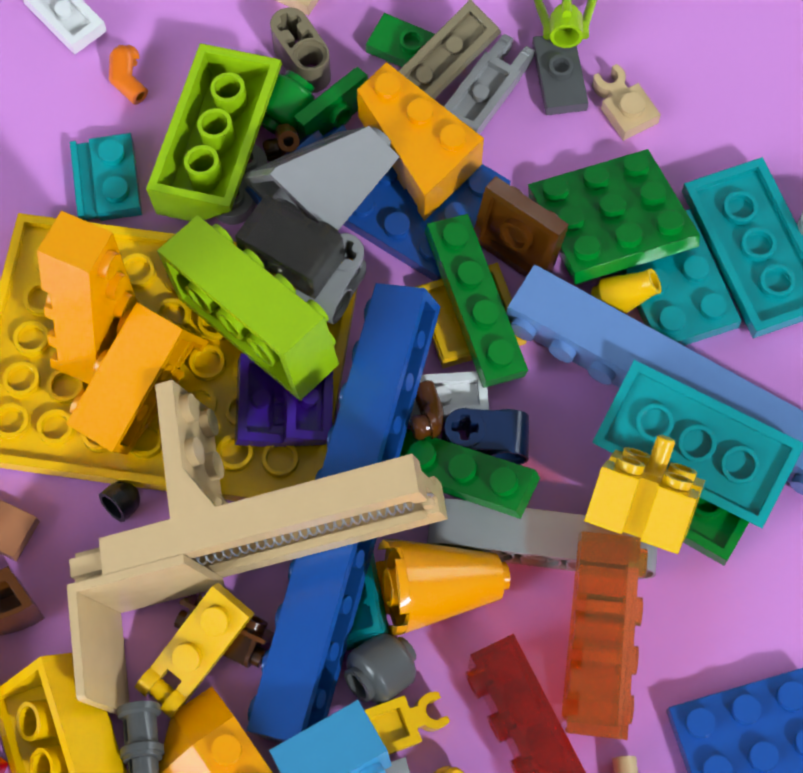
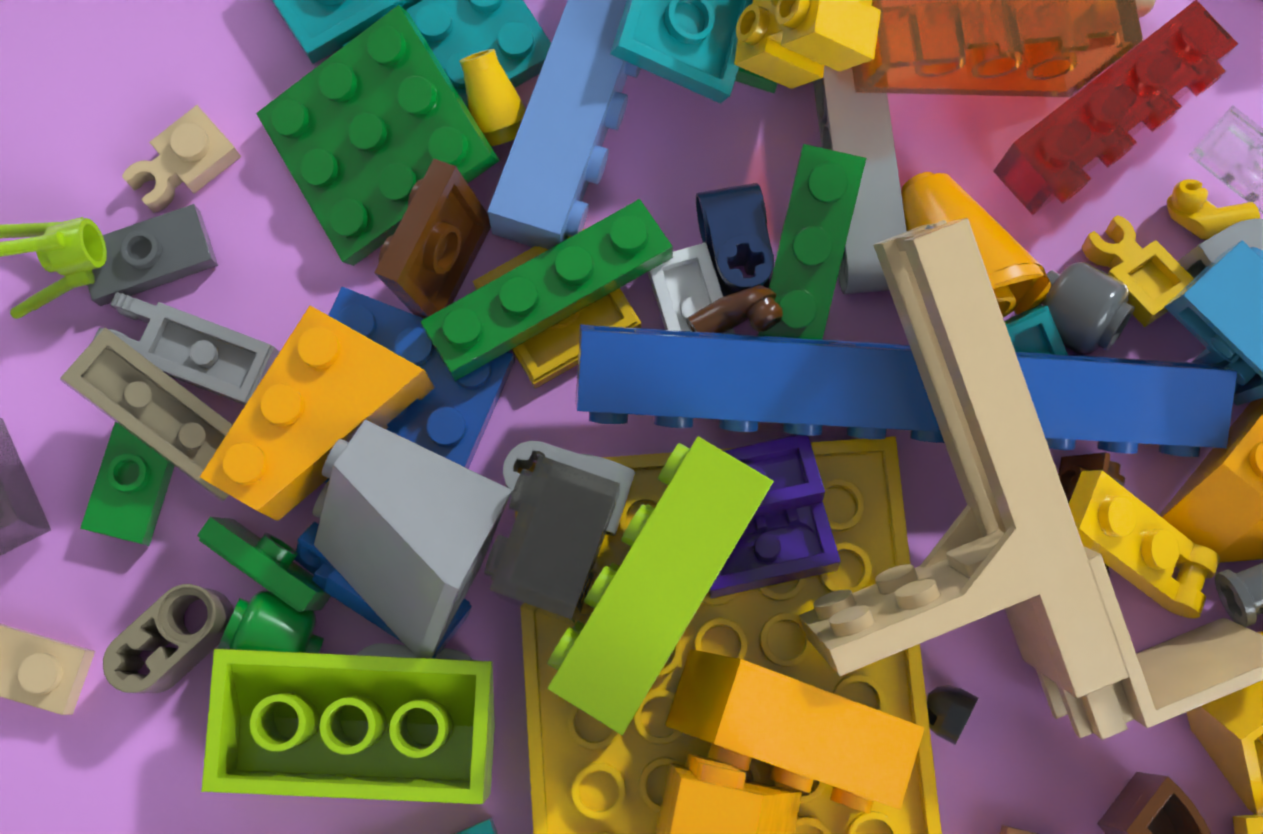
camera: 105 degrees left, 10 degrees up
reddish brown arm [262,123,300,162] -> none

